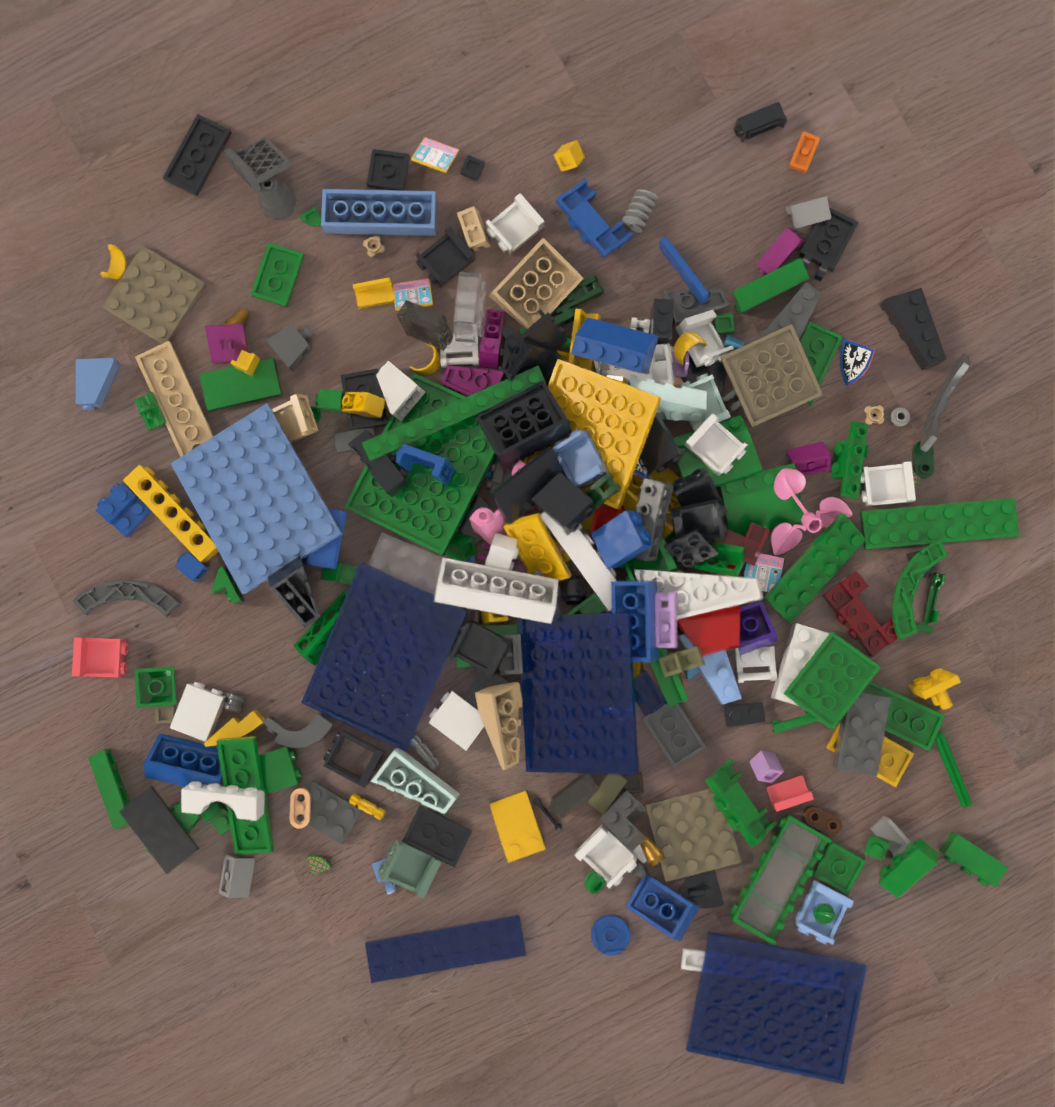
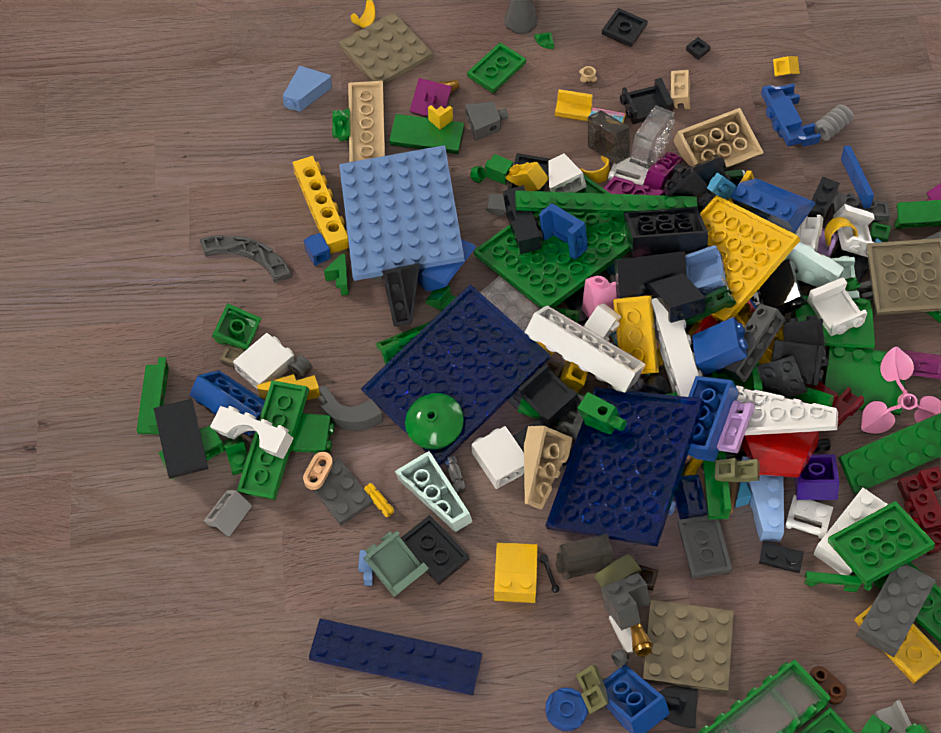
camera: 15 degrees right, 25 degrees down
coral panel [72,638,129,678] -> none
blue plate [95,483,152,538] -> none
tan panel [272,394,318,443] -> none
green tile [306,855,332,875] -> none
medium blue brick [321,189,438,236] -> none
black window [323,730,385,788] -> none
piece [411,138,459,173] -> none
white panel [485,193,544,255] -> none
dark green plate [555,275,604,316] -> none
white panel [574,823,637,888] -> none
green tile [584,871,605,894] -> none
green bracket [705,759,777,847] -> none
piece [742,552,785,593] -> none
lavender panel [750,750,784,783] -> none
coral panel [766,775,814,812] -> none
none -> green dish [405,393,464,450]
none -> olive slope [576,665,609,714]
none -> green torso [577,392,627,434]
none -> dark azure plate [707,173,737,201]
none -> green plate [845,277,861,291]

